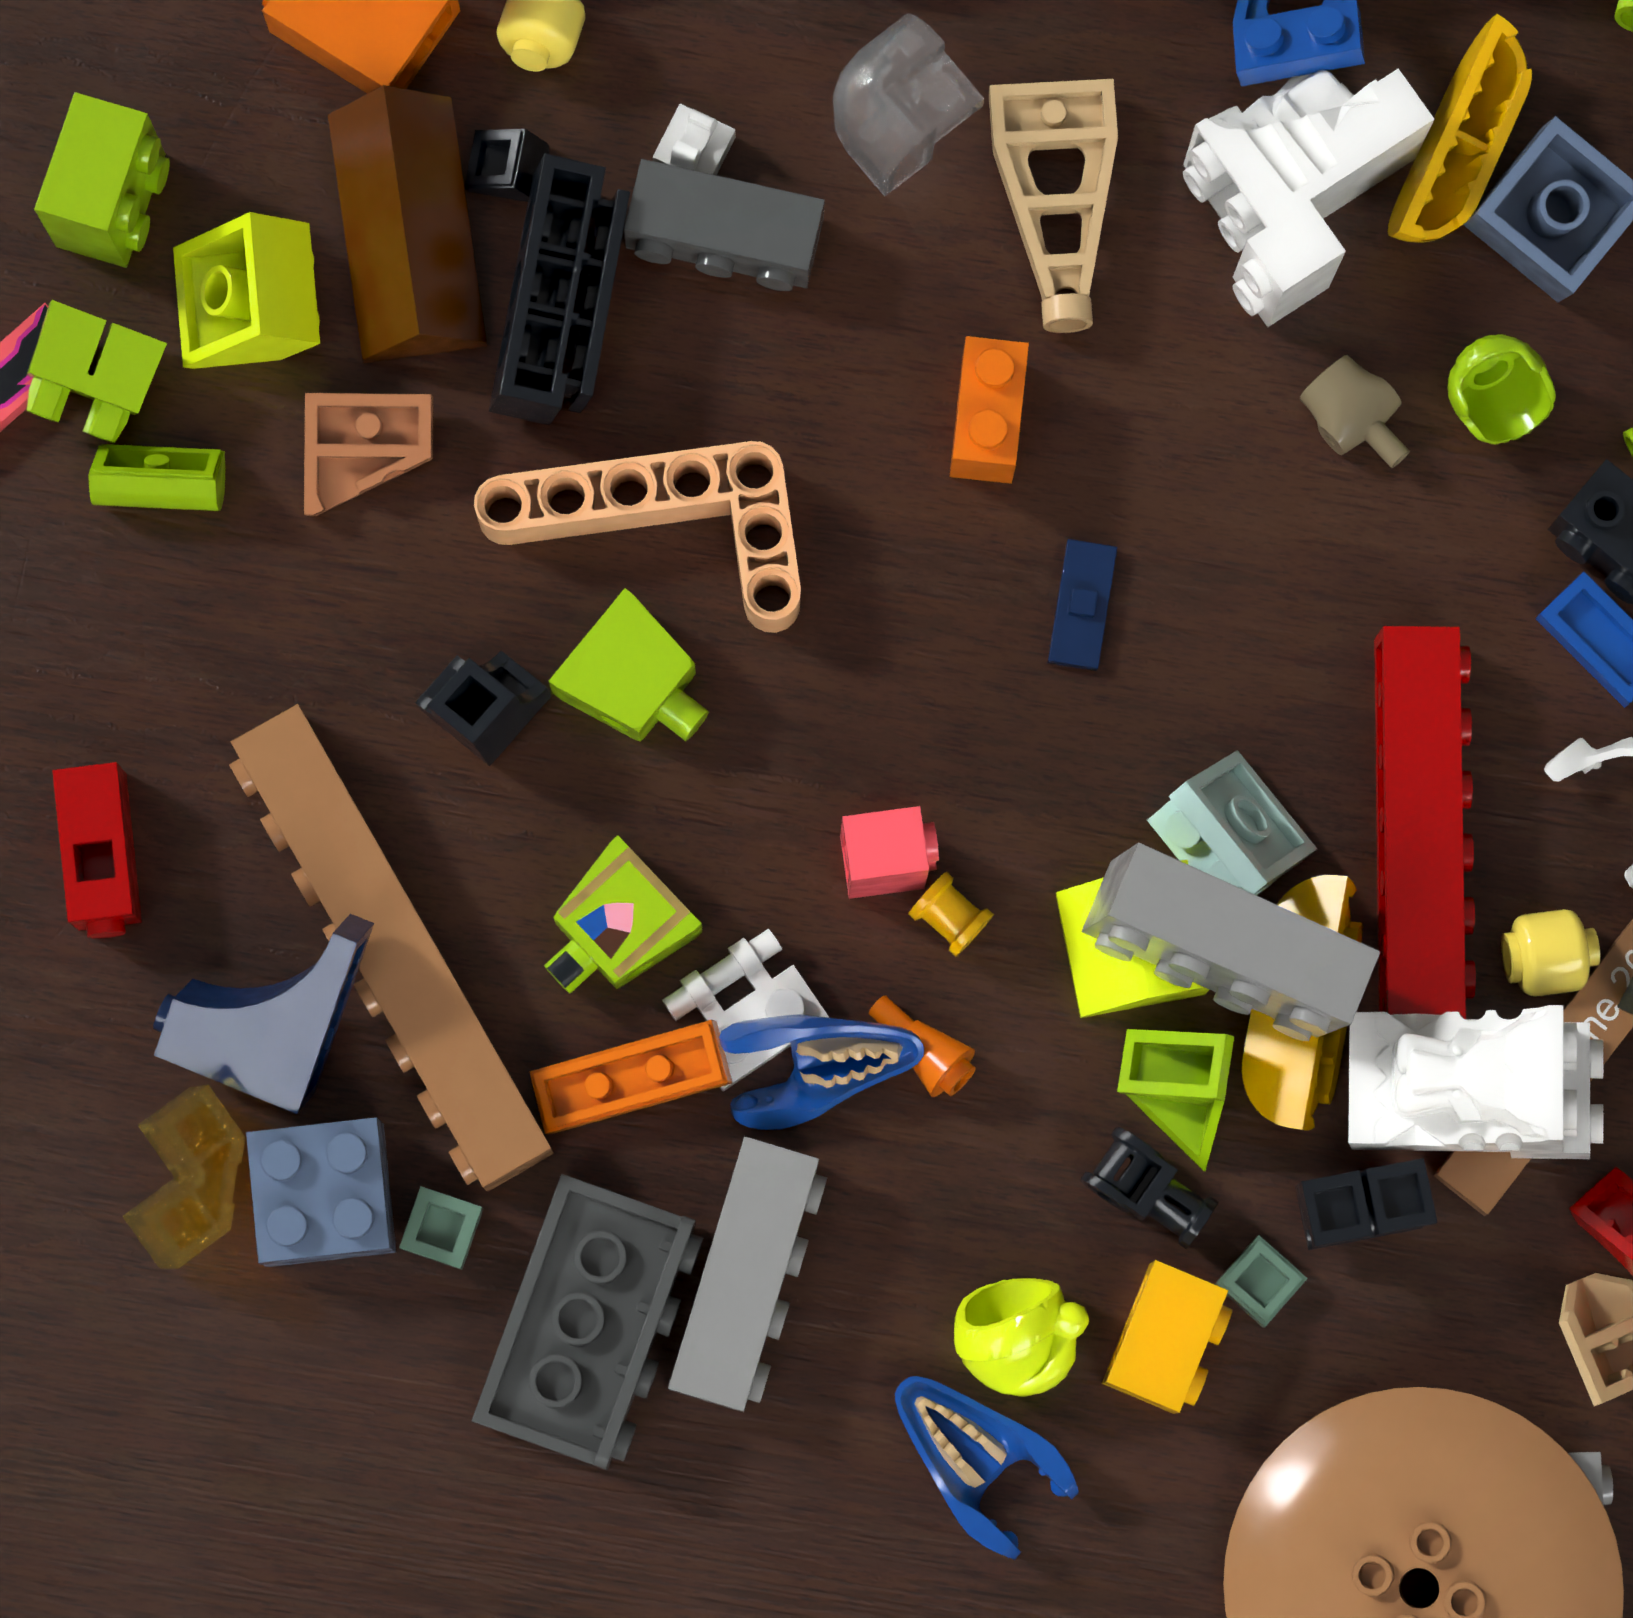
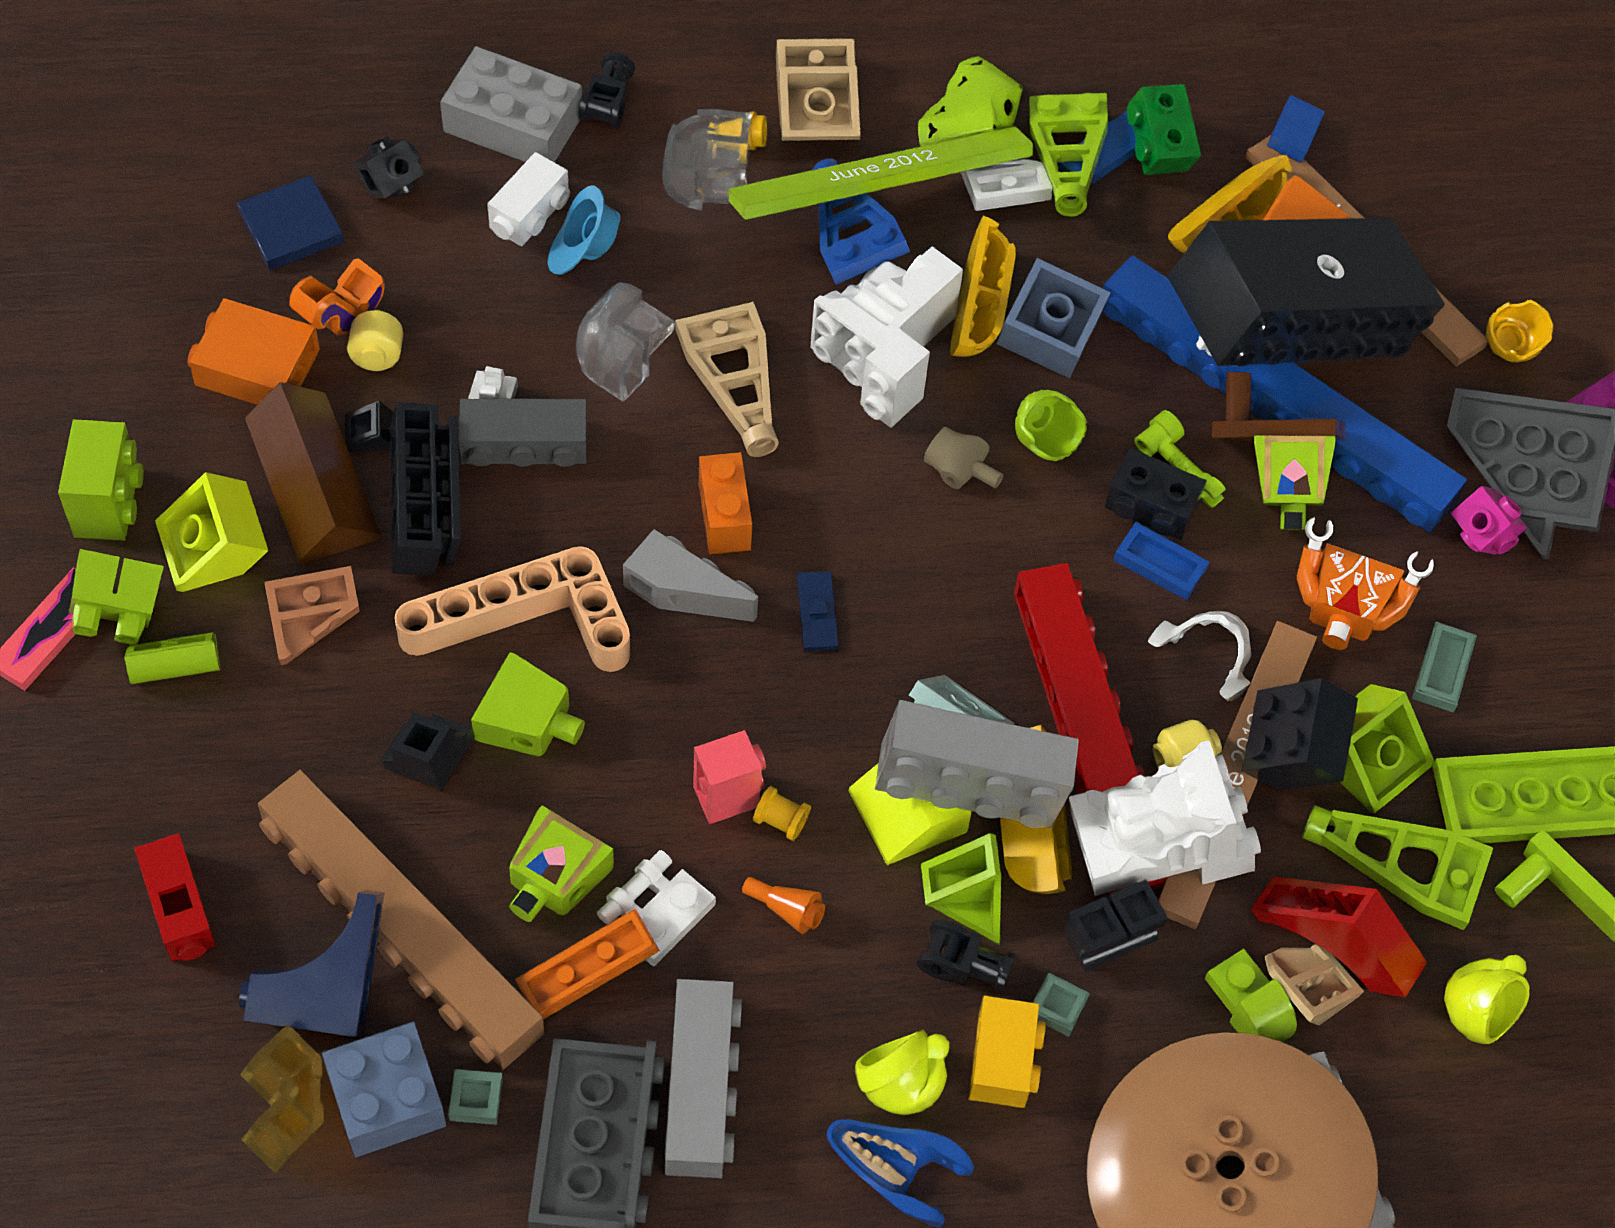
camera: 15 degrees left, 20 degrees down
blue animal [719,1014,924,1130] -> none
none -> light grey slope [623,529,758,622]
none -> lime brick [1204,949,1297,1042]

